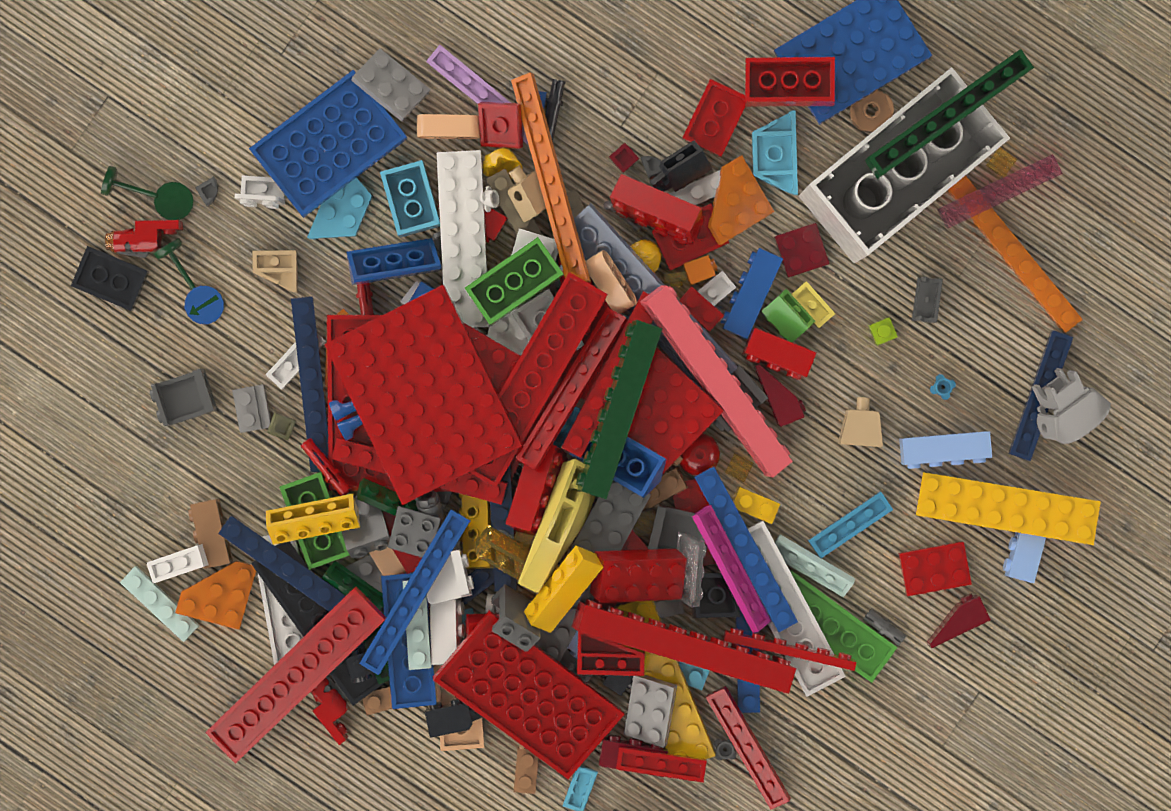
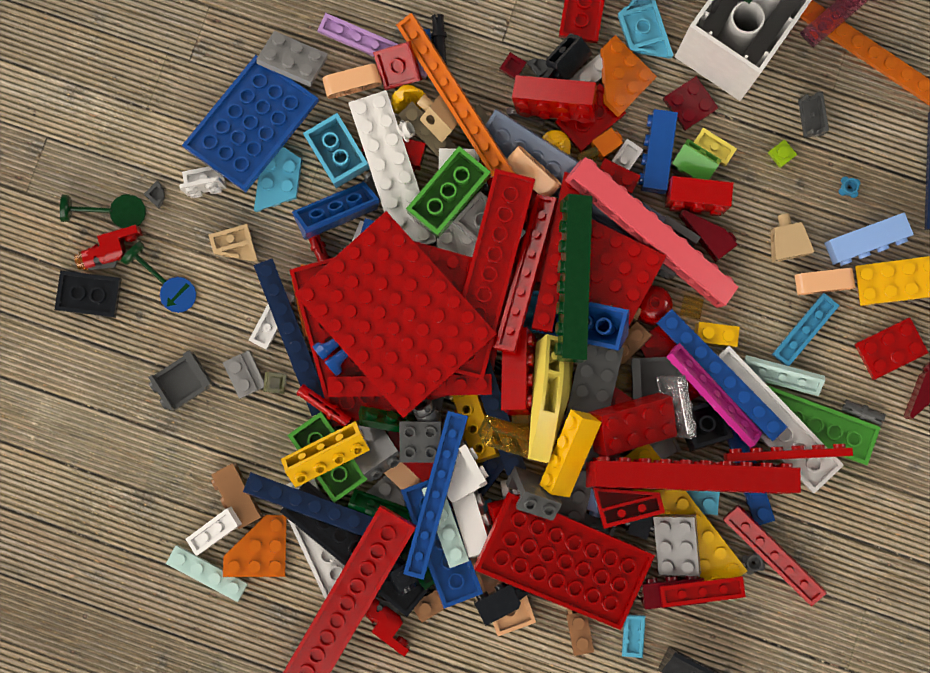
camera: 15 degrees left, 5 degrees down
none -> light nougat beam [794,268,855,295]

